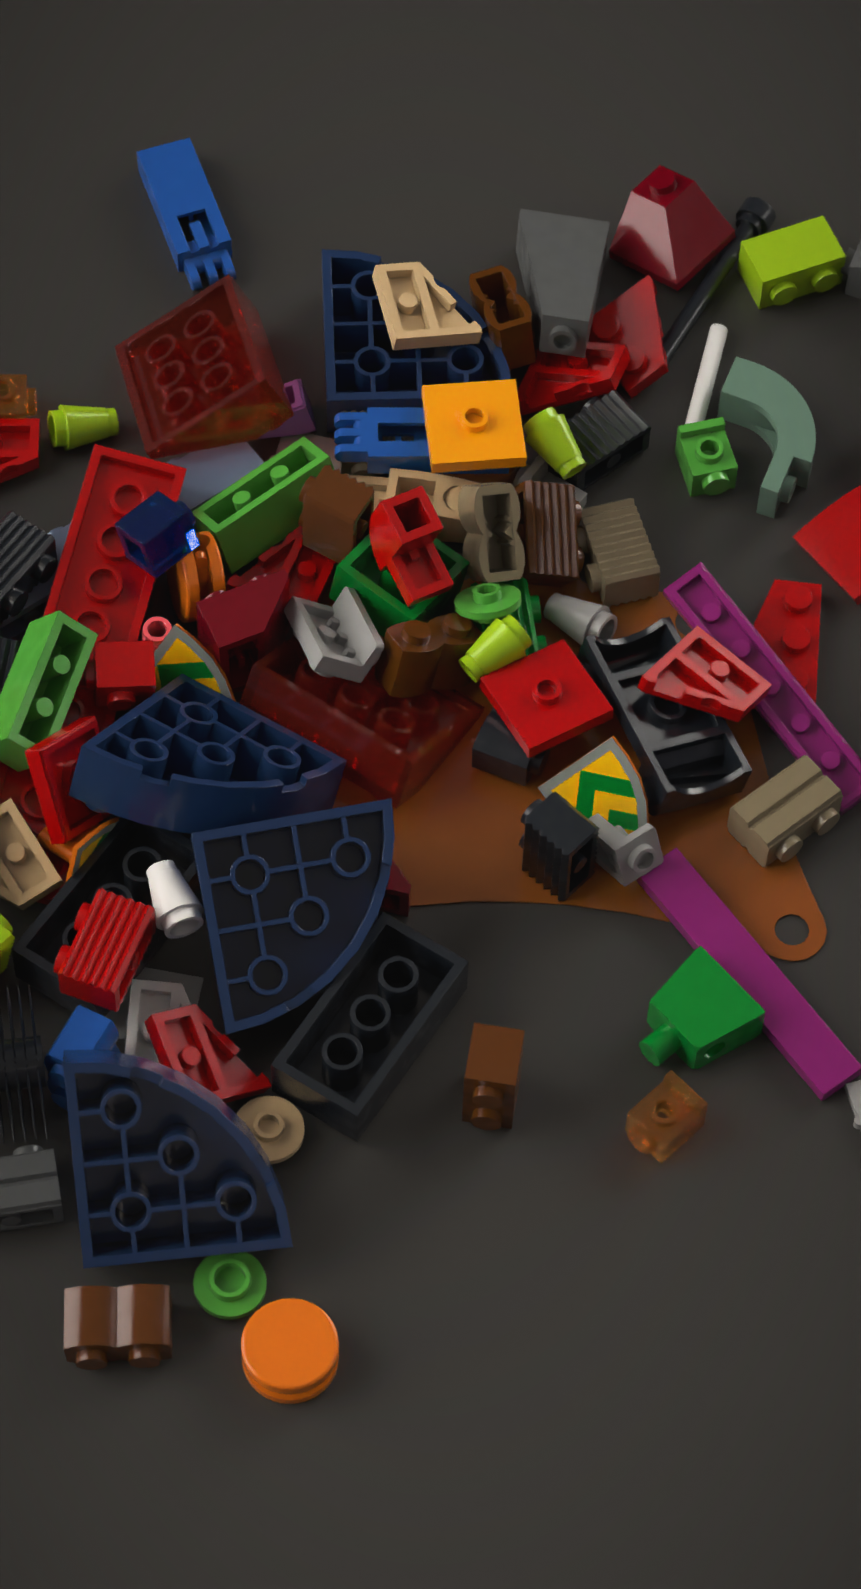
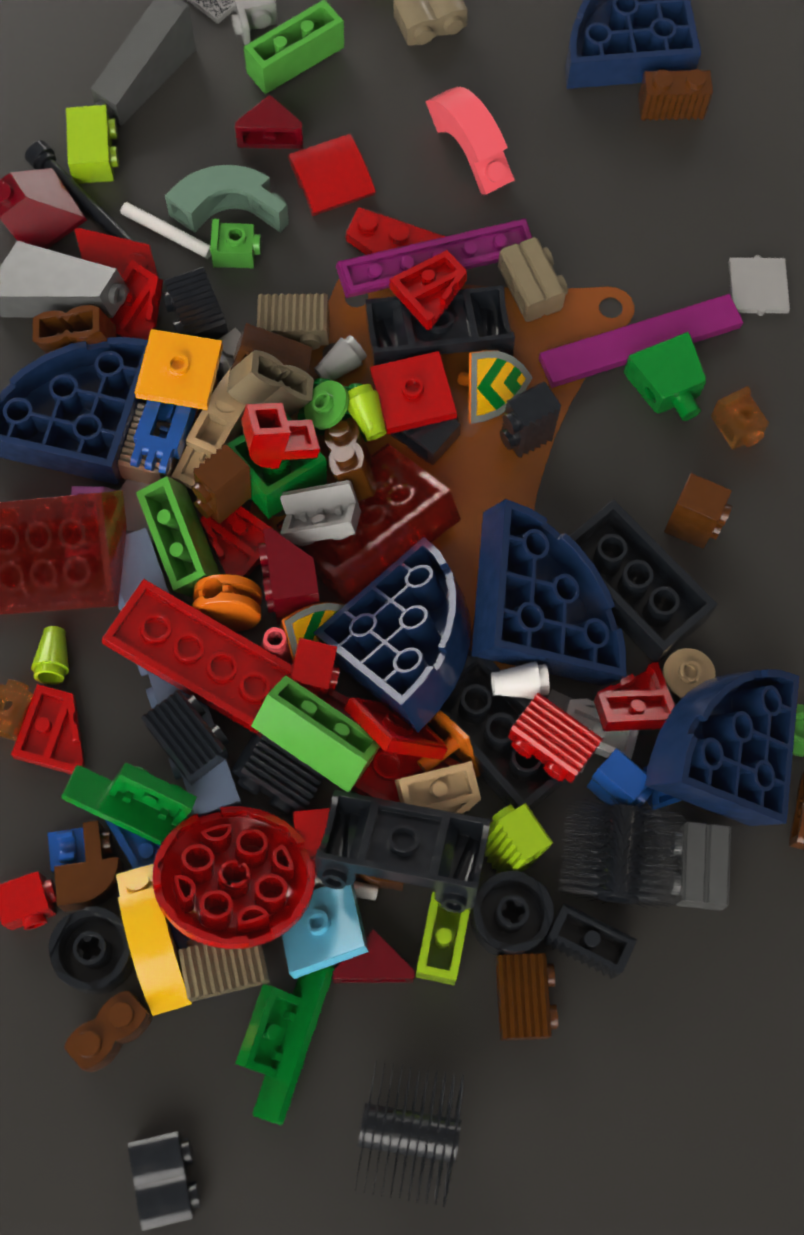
camera: 75 degrees left, 10 degrees up
clear blue brick [114,491,200,578] -> none
tan wing [372,262,482,350] -> none
lime cone [523,407,587,480] -> none
light grey bracket [589,813,664,887] -> none

